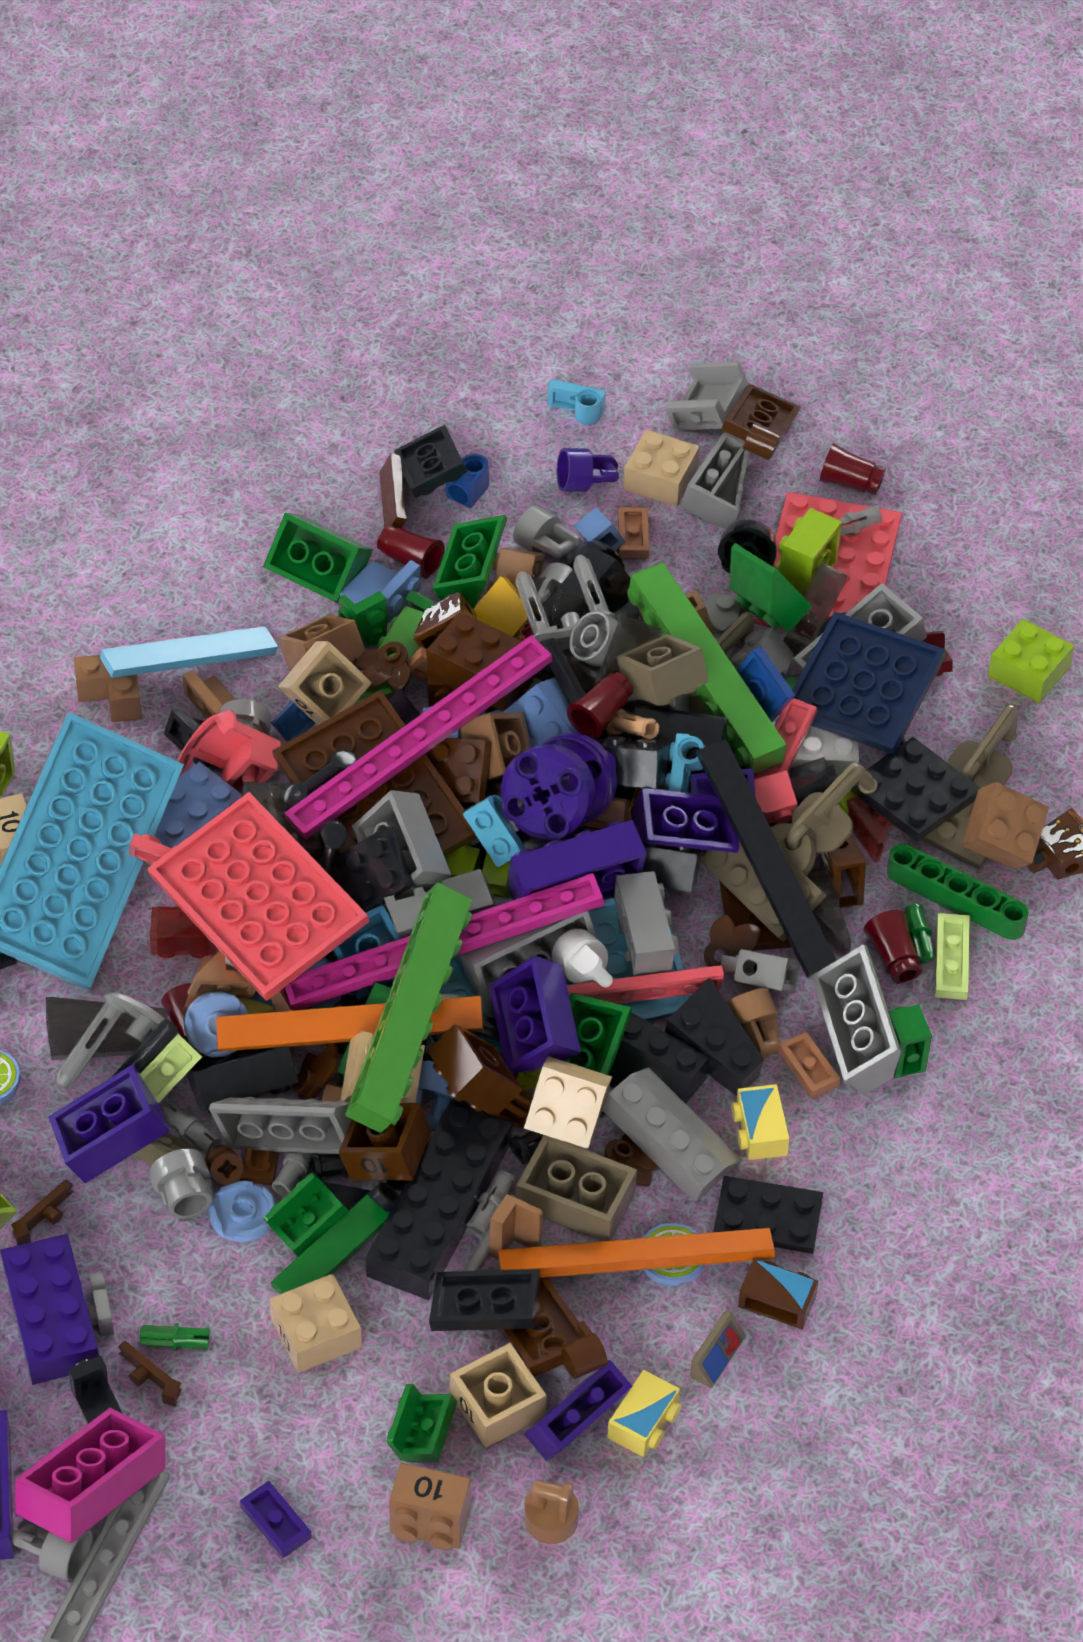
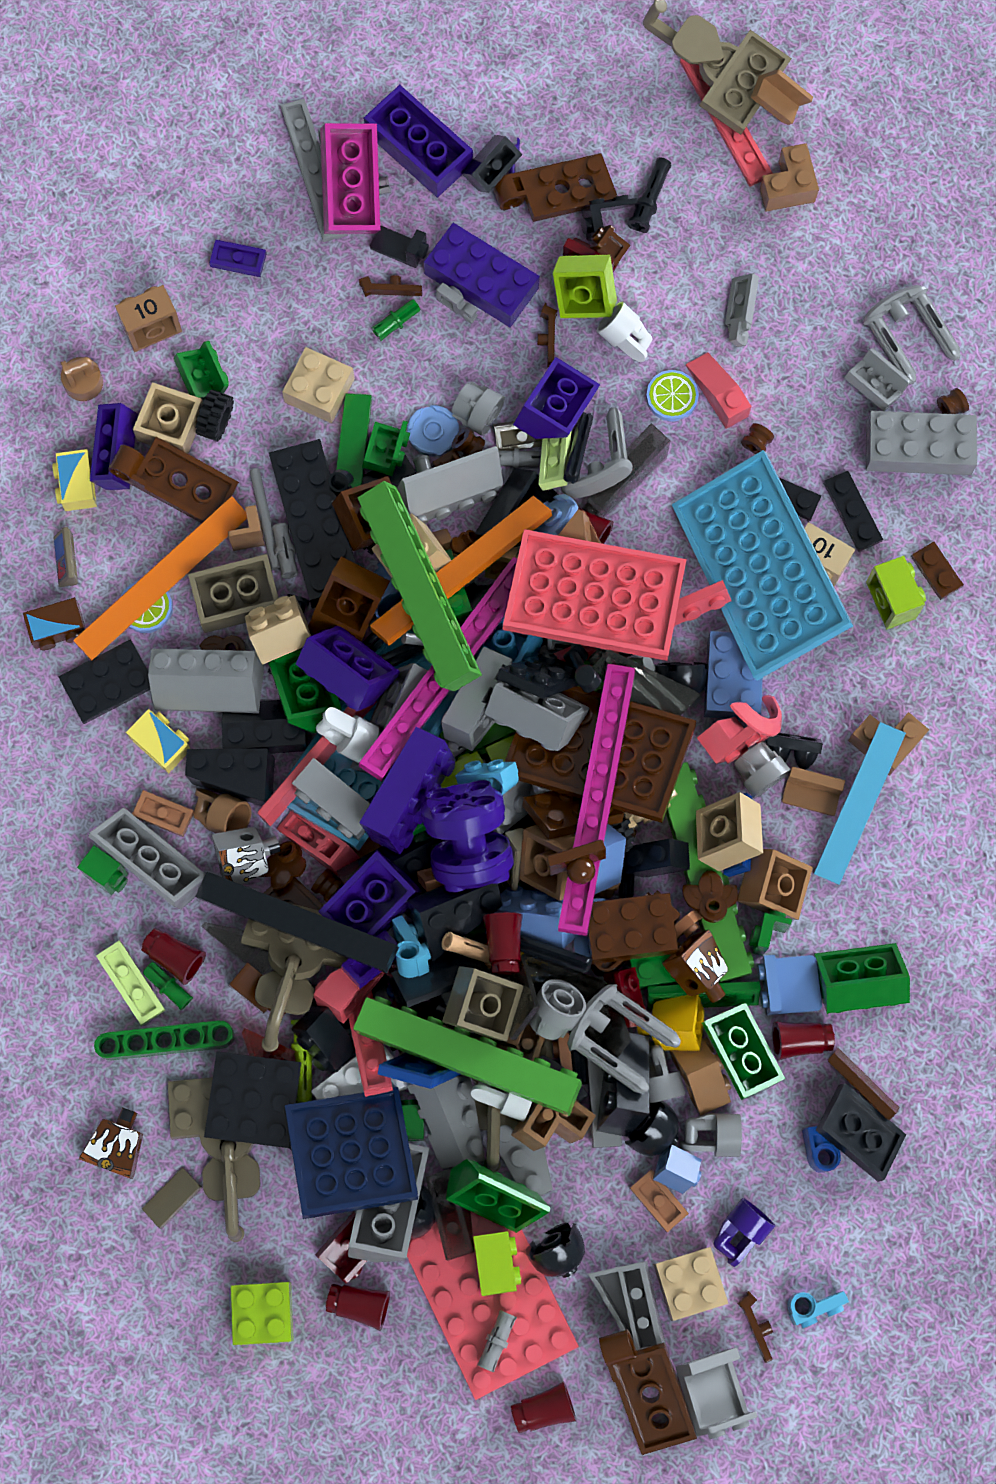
camera: 140 degrees right, 25 degrees up
black bar [283,750,358,811] -> none
black plate [429,1269,541,1331] -> none
medium nougat brick [961,782,1049,870] -> none
none -> dark tan slope [142,1167,203,1229]
none -> black tyre [196,389,234,442]
none -> coral slope [276,811,360,877]
none -> reddish brown wheel [311,869,343,902]
none -> dark red plant [326,1284,390,1331]
none -> reddish brown tile [547,839,606,884]
none -> reddish brown piece [737,1291,773,1363]

